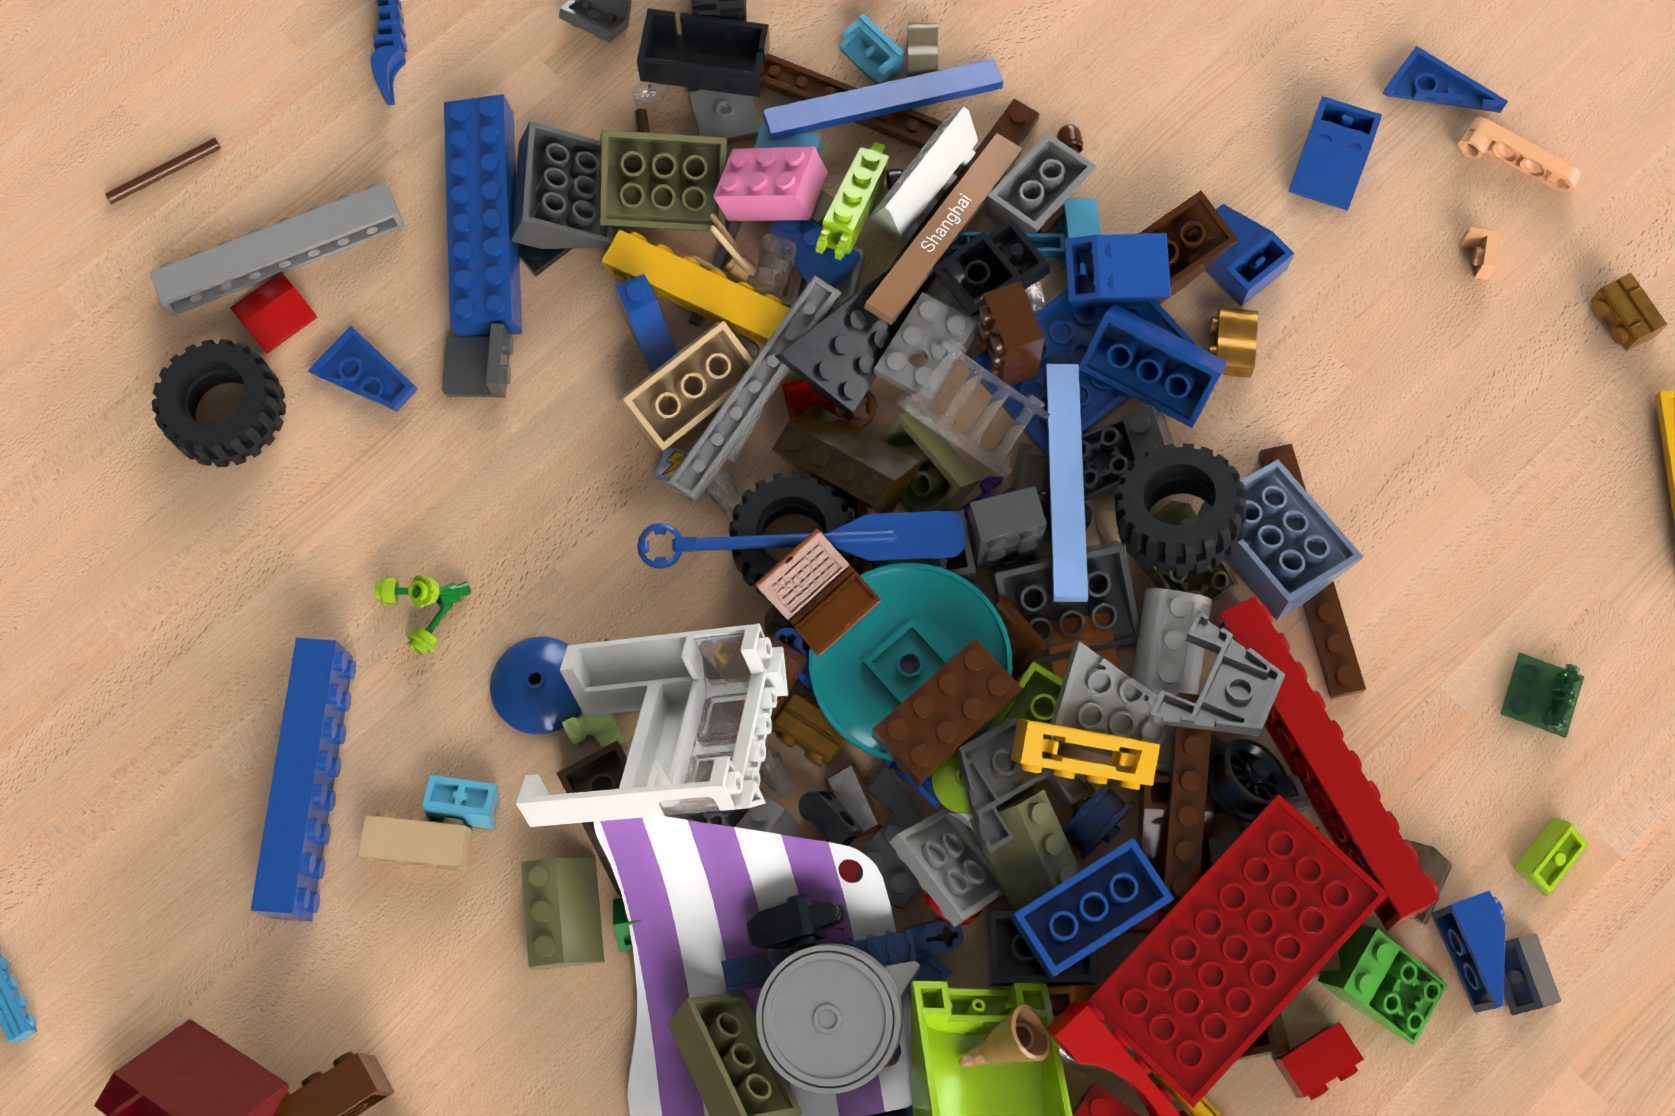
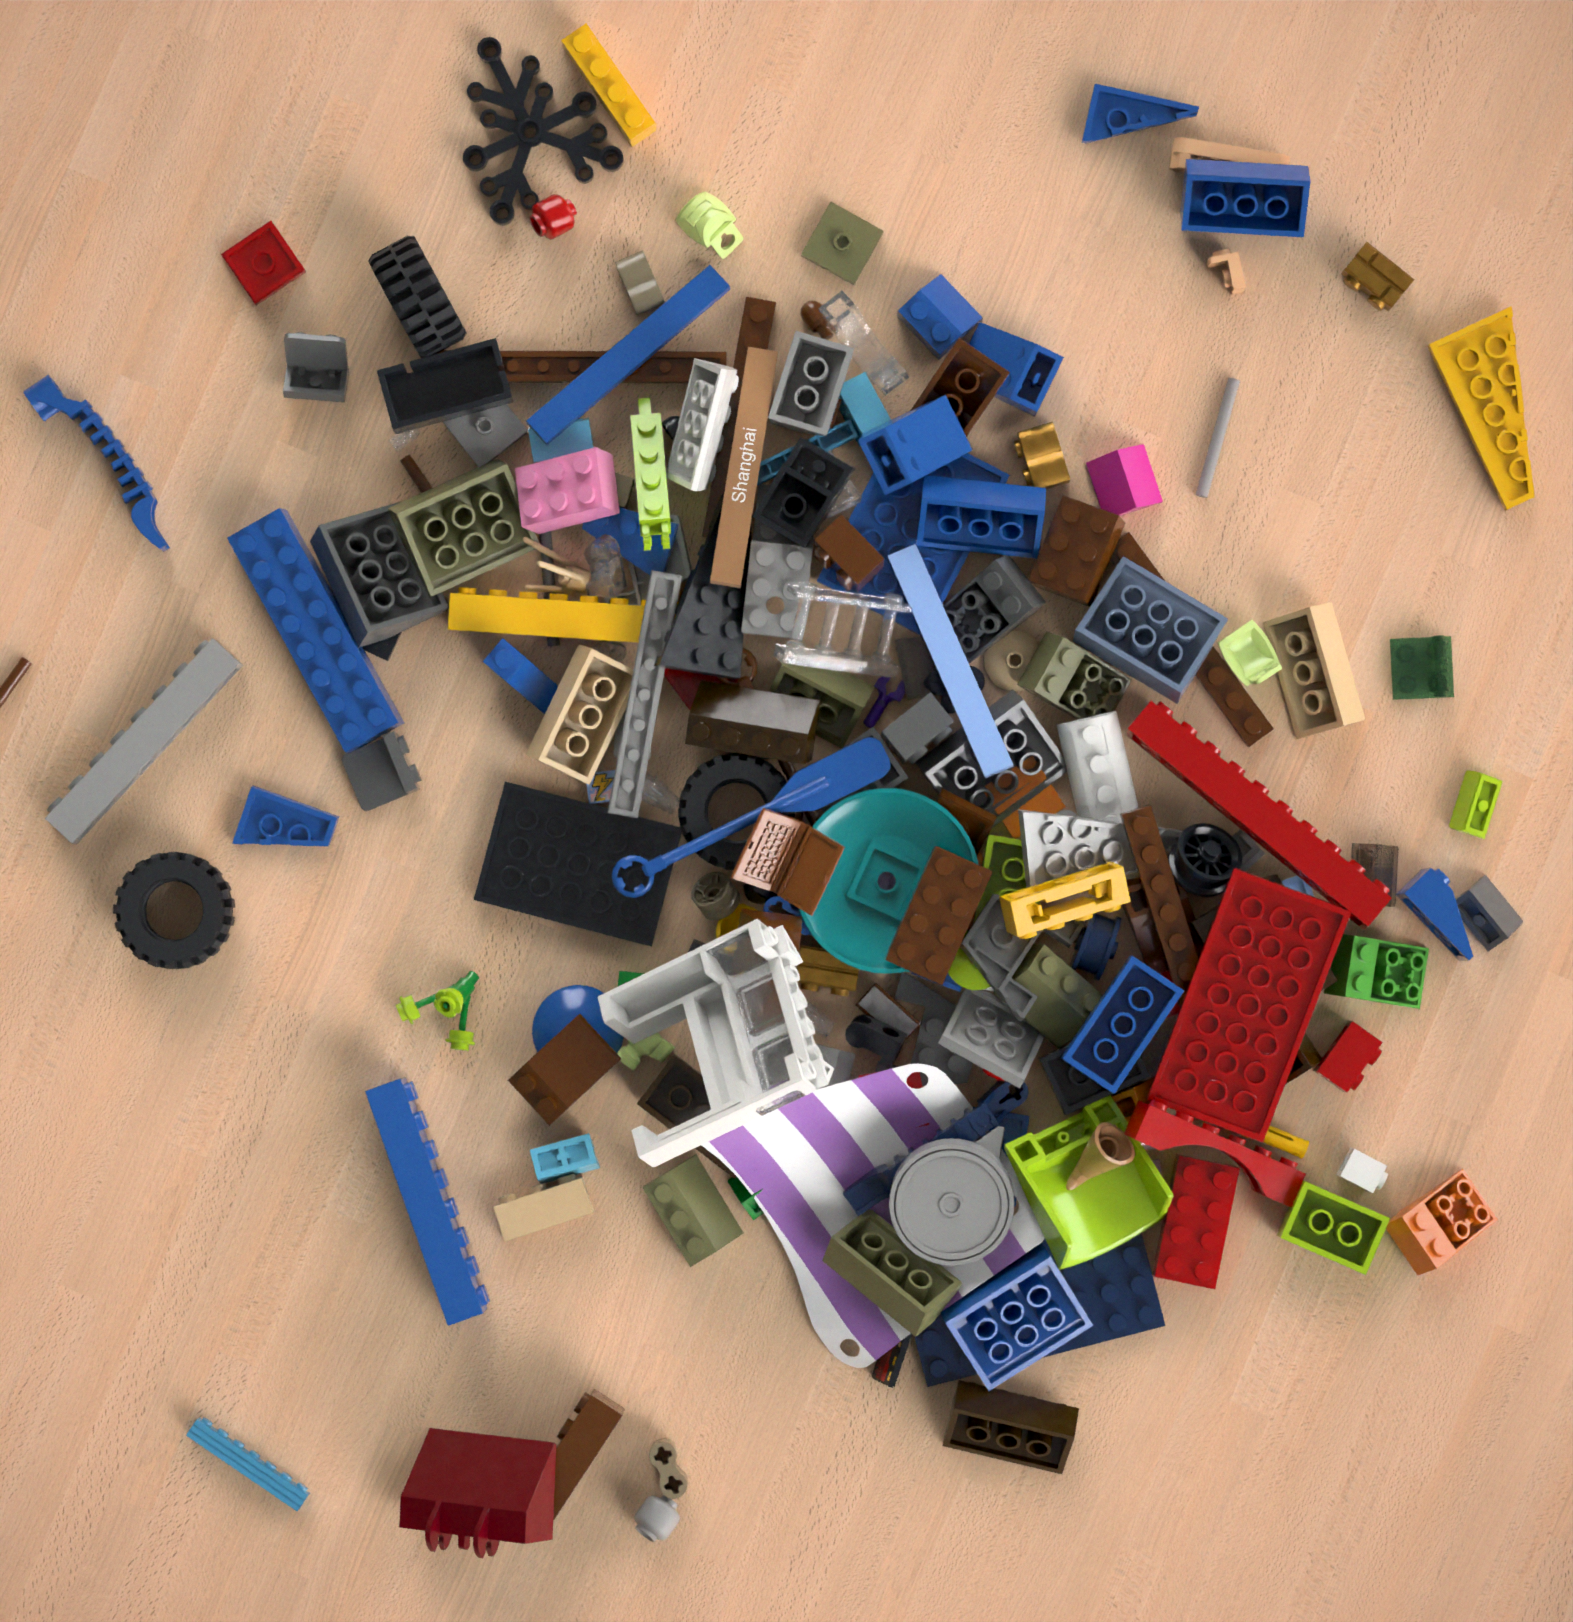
camera: 25 degrees left, 15 degrees up
red slope [230,272,318,354] -> none
black hinge [746,894,848,950] -> none
medium azure hinge [839,13,904,84] -> none
black tyre [1114,443,1246,576] -> none
wing [1148,610,1285,736] -> none
blue slope [1288,96,1382,211] -> none
none -> black plate [474,781,682,947]
none -> reddish brown slope [508,1014,621,1126]
none -> yellowish green piece [675,191,743,259]
none -> dark tan wheel [691,872,740,920]
none -> olive plate [801,202,884,285]
none -> clear arch [818,290,909,396]
none -> blue slope [897,274,983,360]
none -> reddish brown brick [1028,495,1125,607]
none -> dark pink slope [1086,444,1163,516]
none -> blue brick [1180,159,1311,237]
none -> light grey piece [1196,378,1240,498]
none -> yellowish green piece [1218,620,1282,687]
none -> tan slope [1263,602,1365,739]

